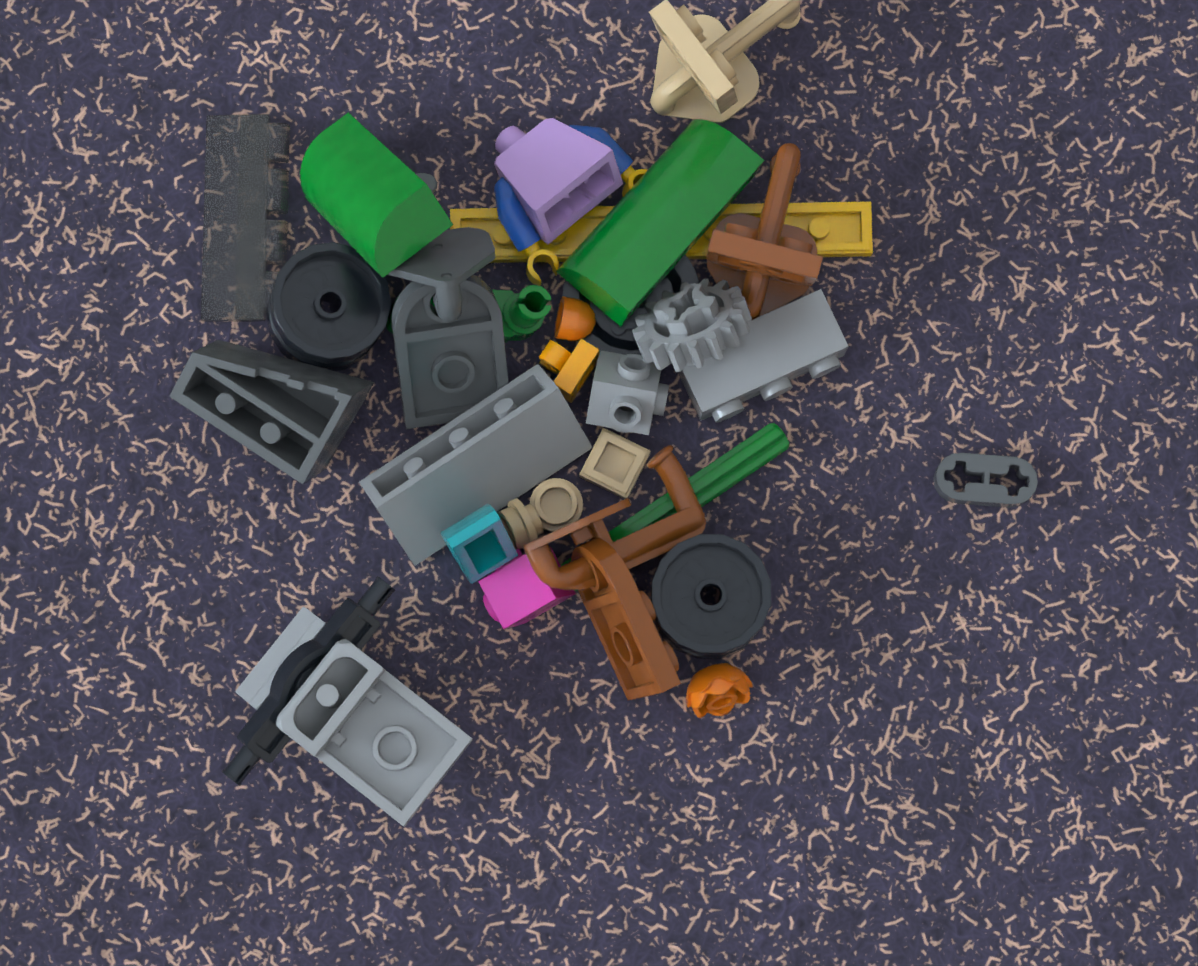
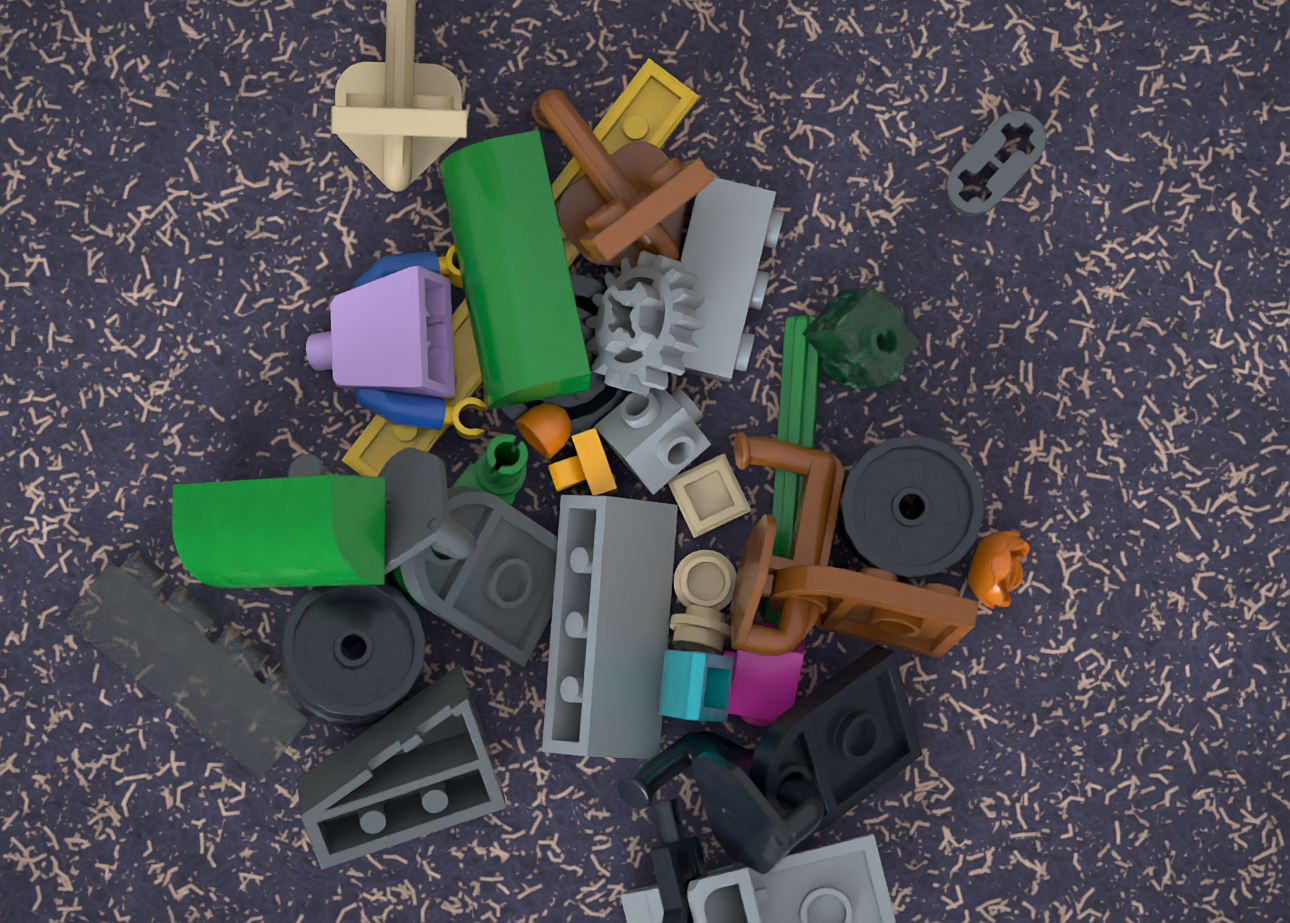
camera: 55 degrees left, 5 degrees up
none -> black plate [618,644,923,874]
none -> clear green brick [802,287,920,389]

